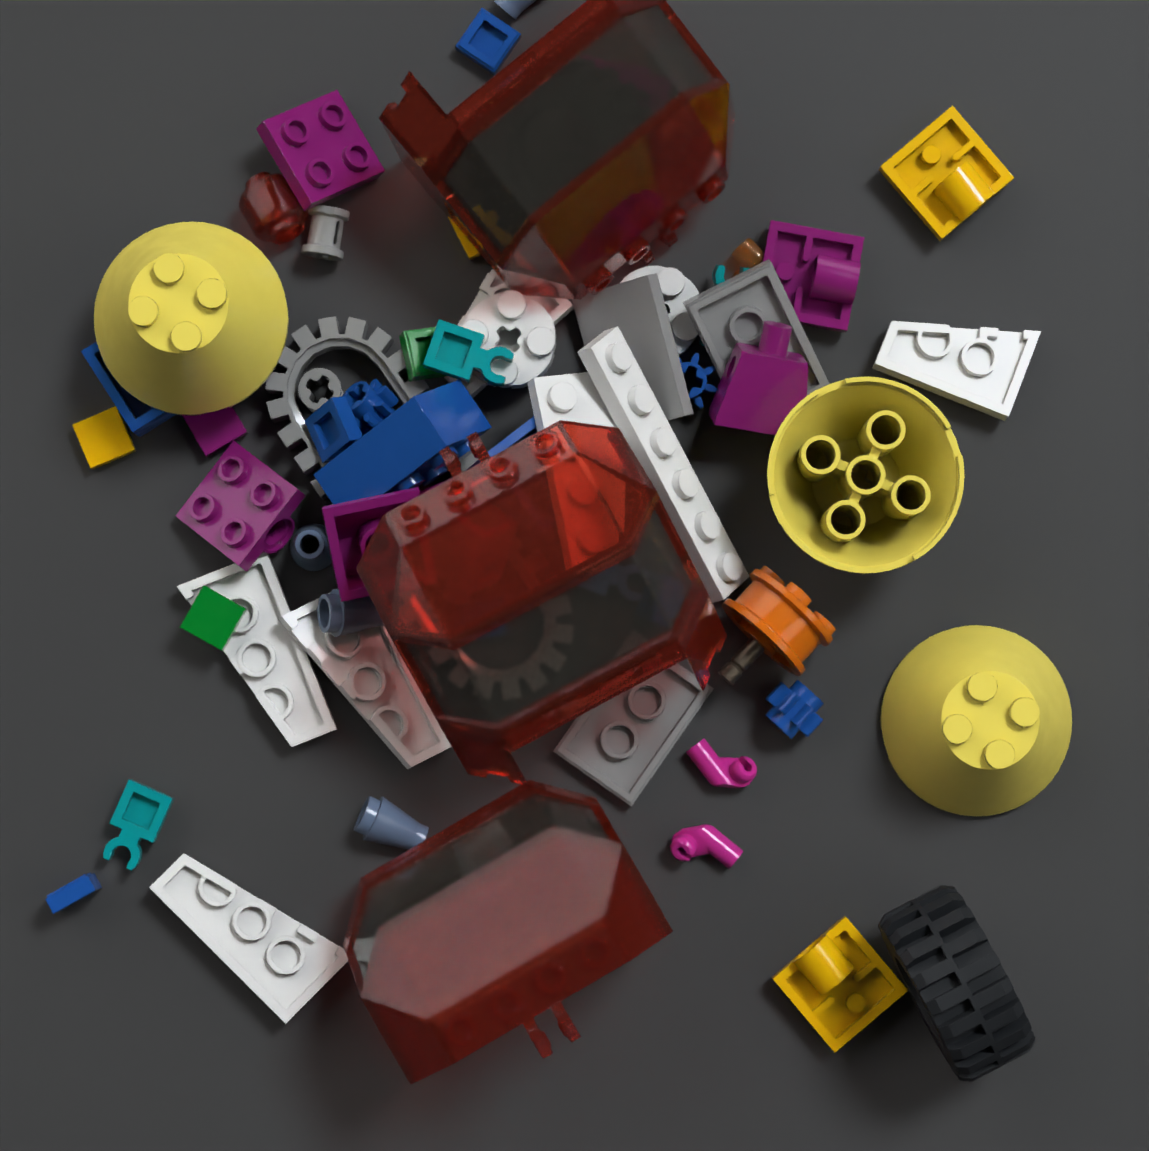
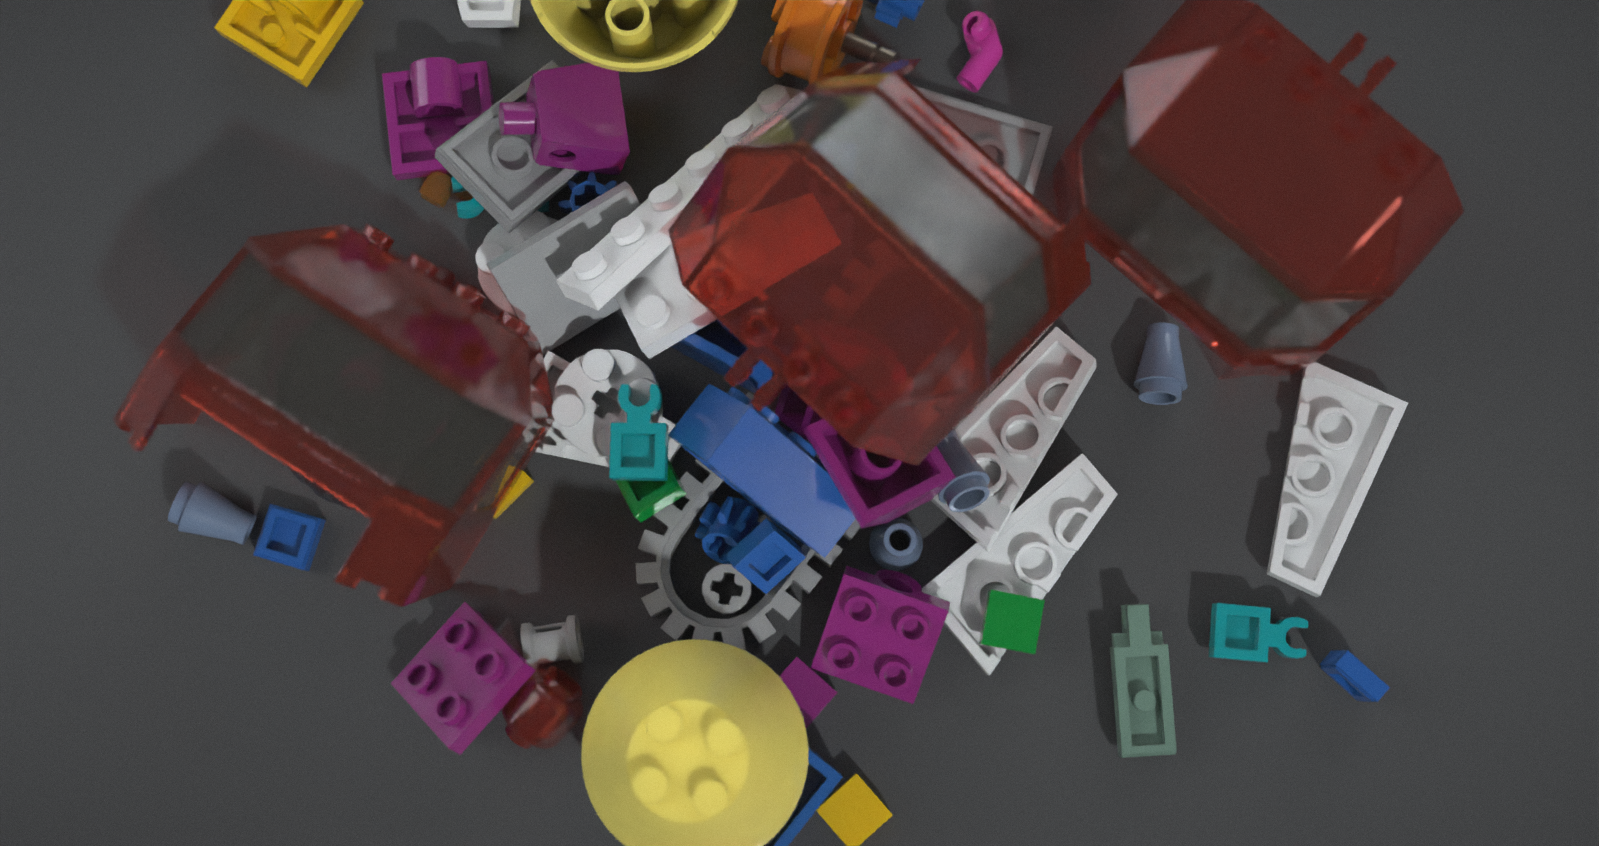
camera: 110 degrees left, 5 degrees down
dark pink arm [670,824,743,869] -> none
none -> sand green hinge [1110,603,1177,758]

